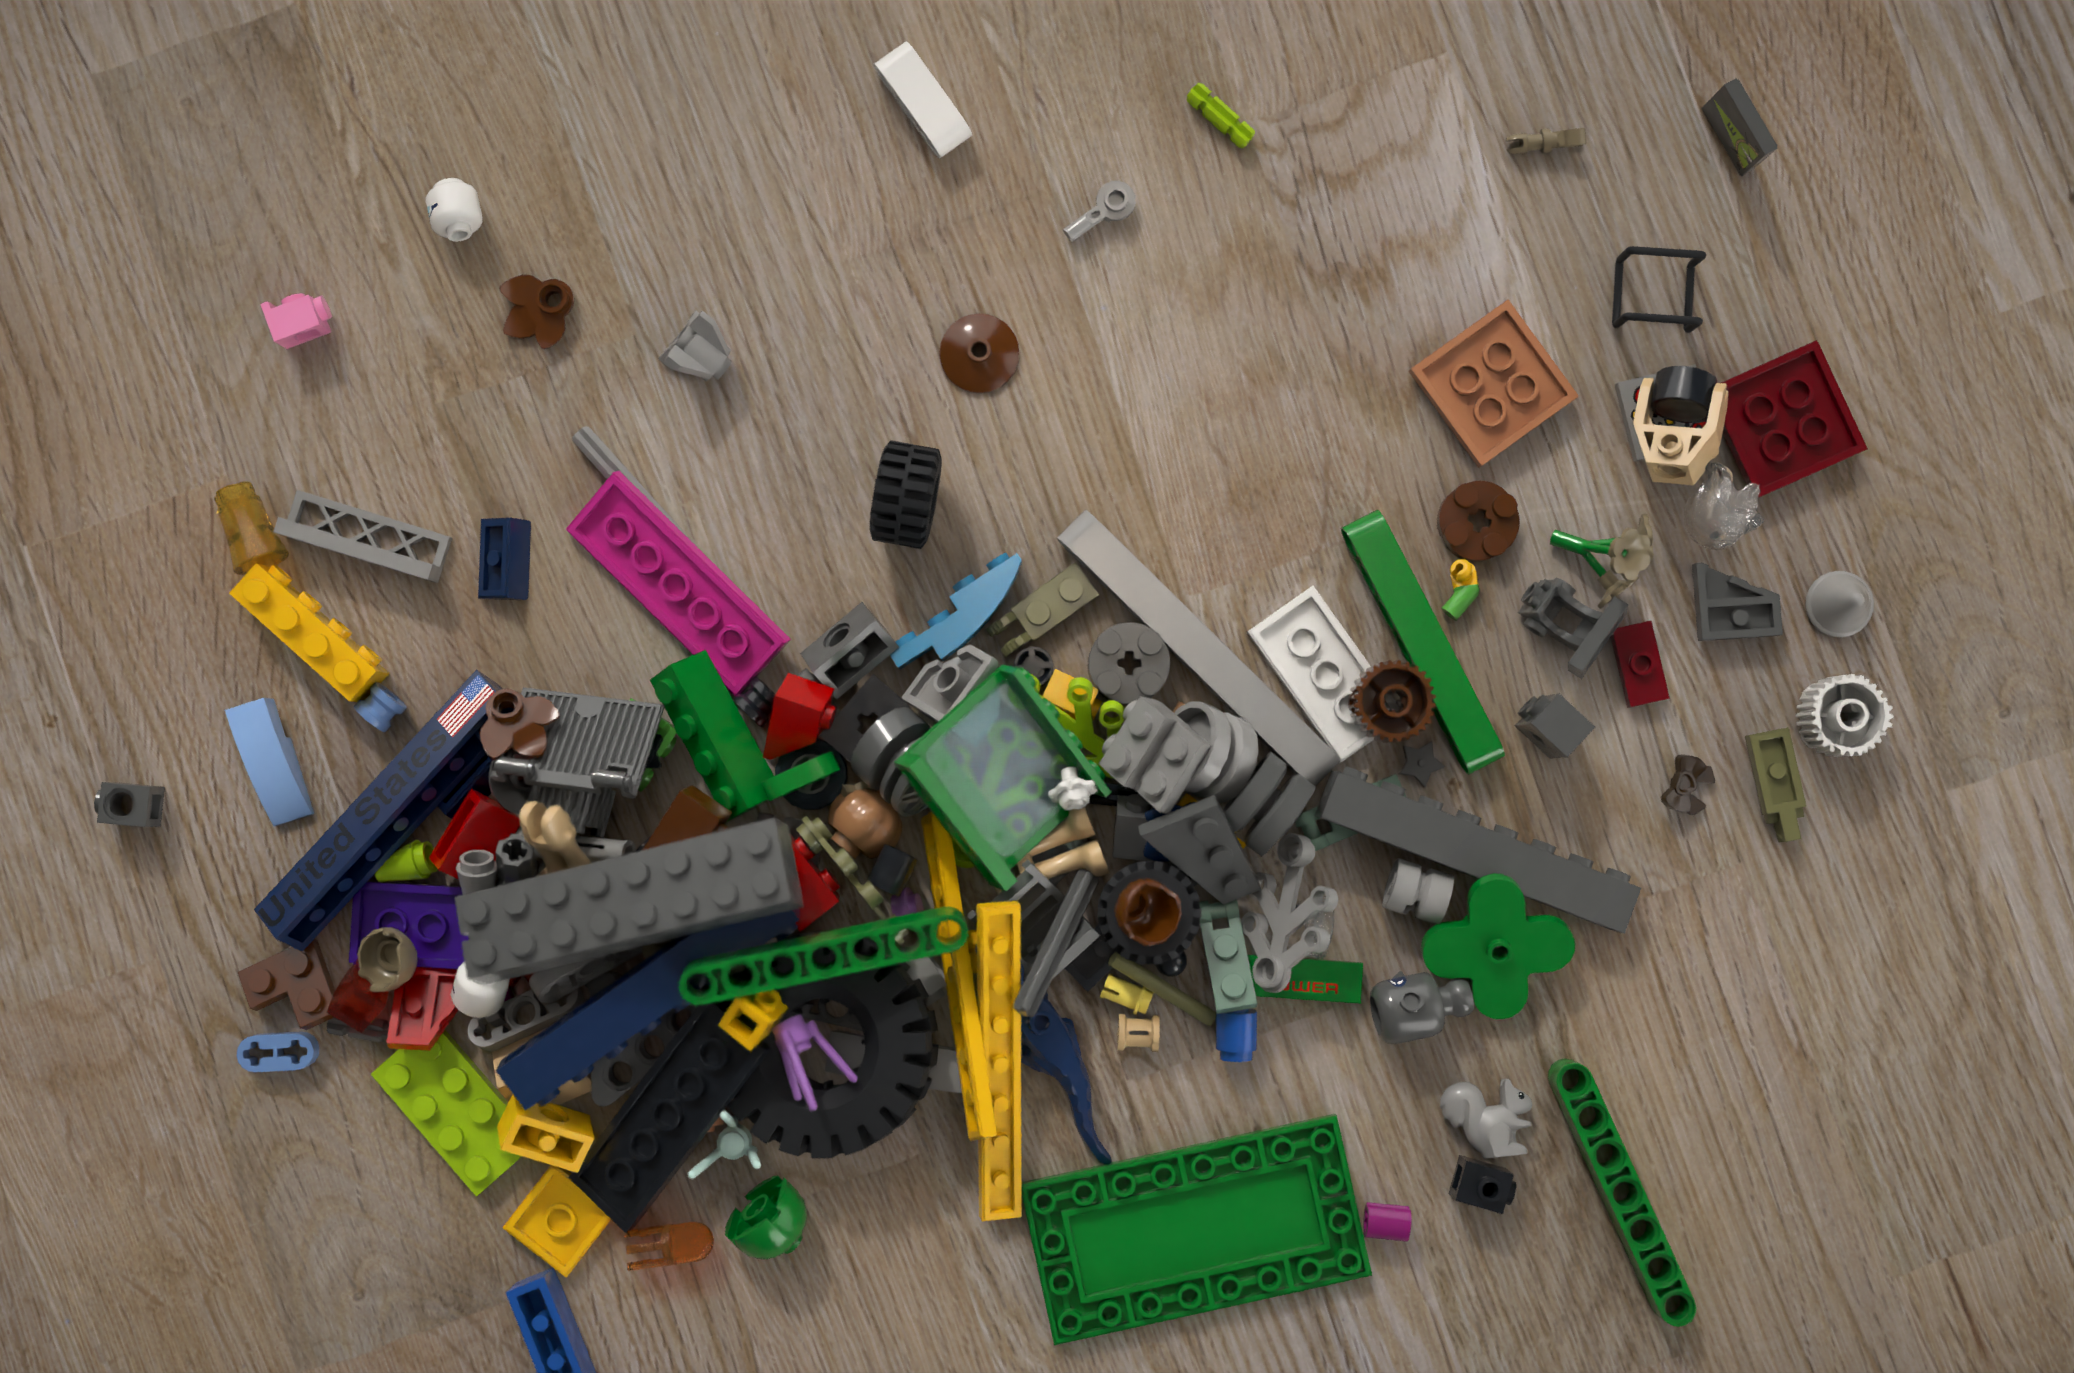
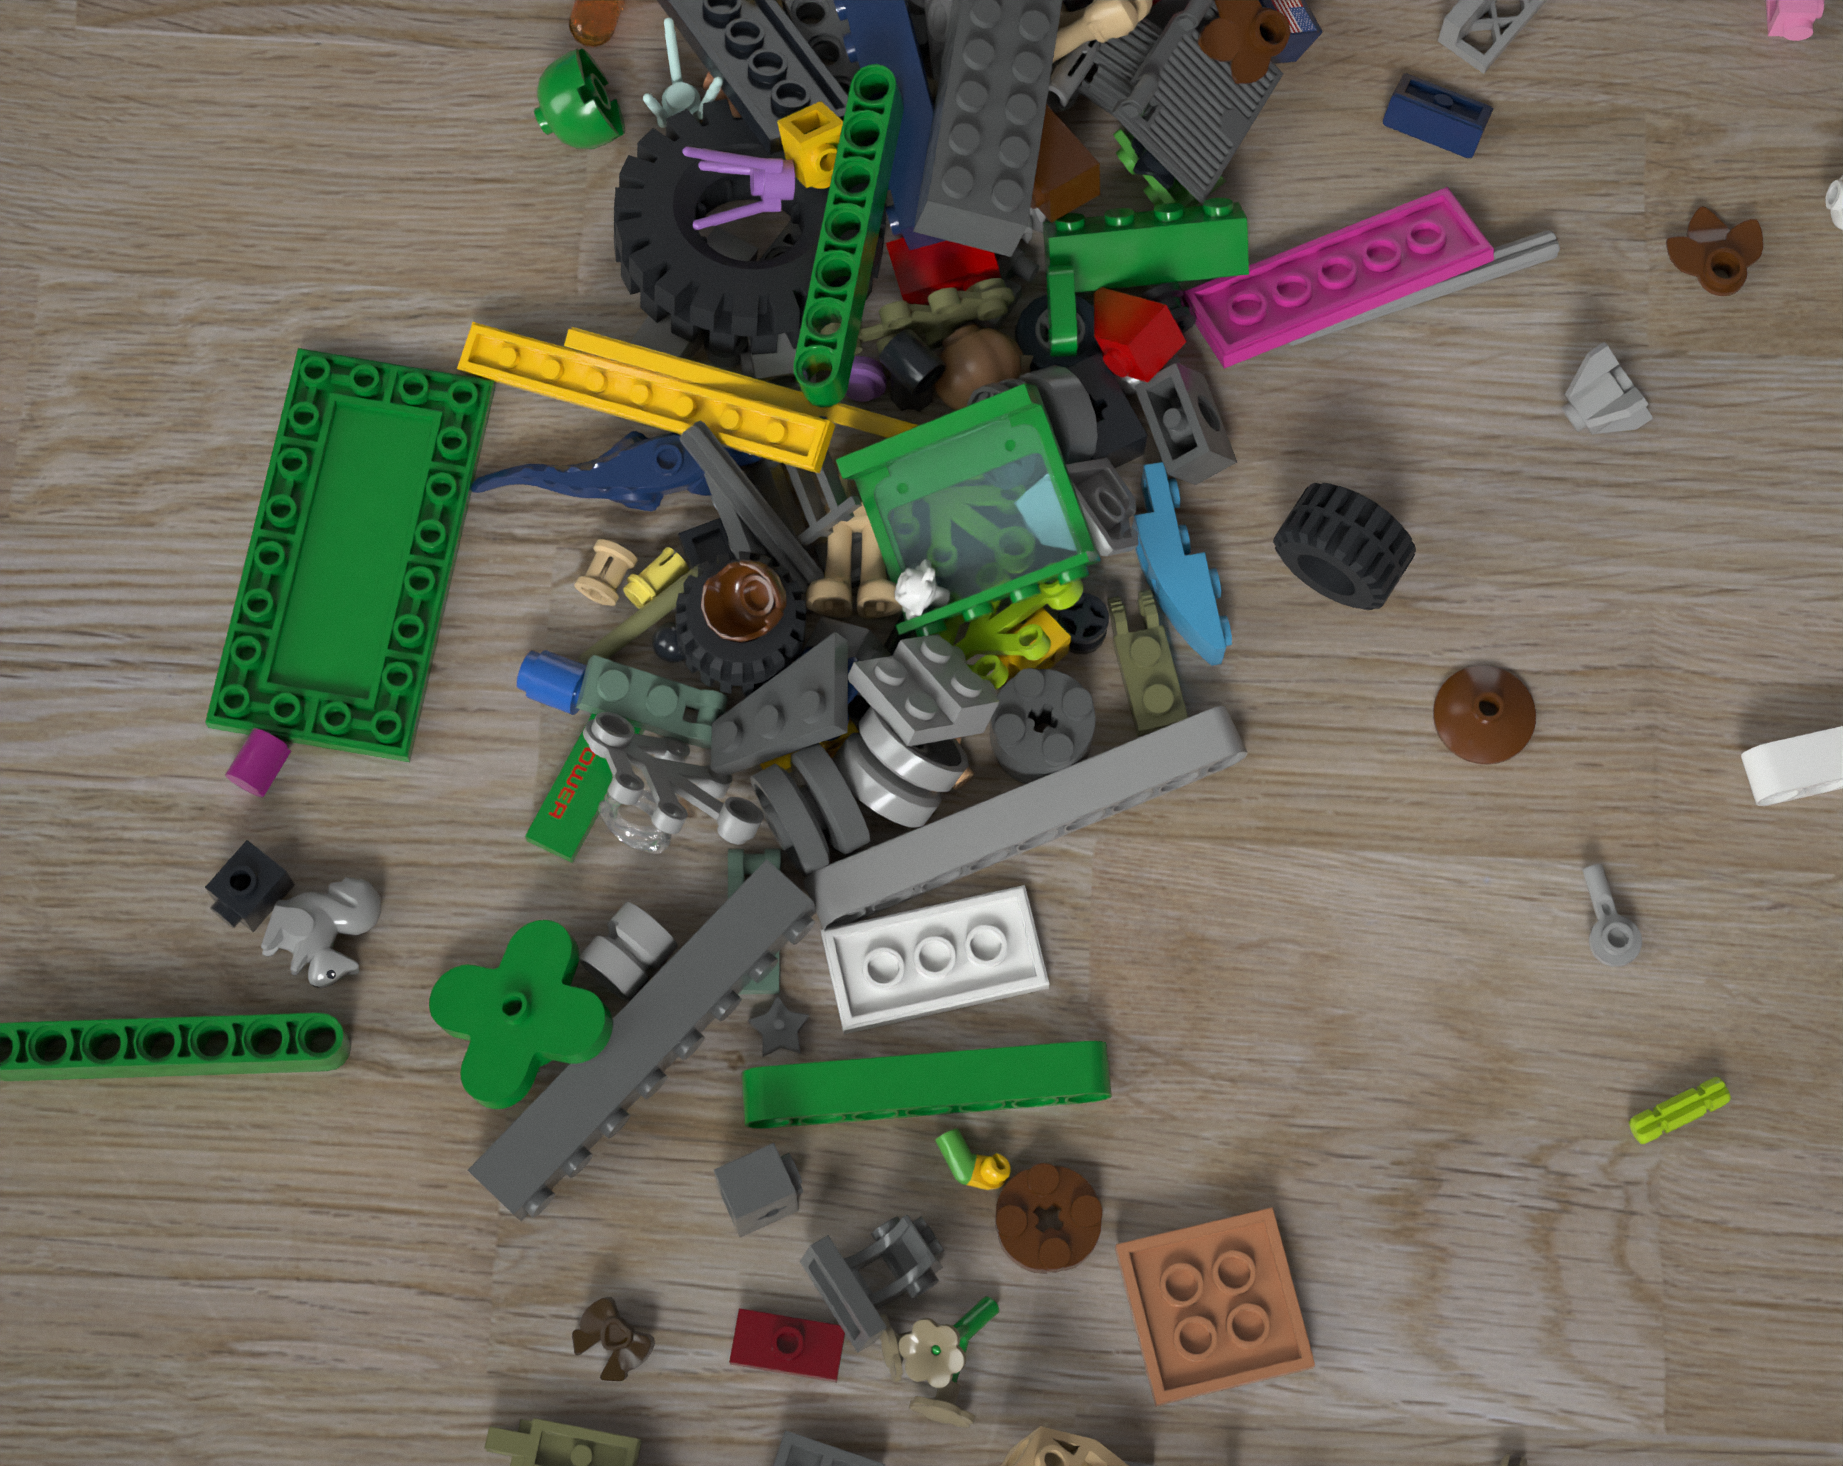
camera: 110 degrees right, 15 degrees down
reddish brown brick [1348,660,1436,743] -> none
dark grey piece [1370,971,1474,1044] -> none

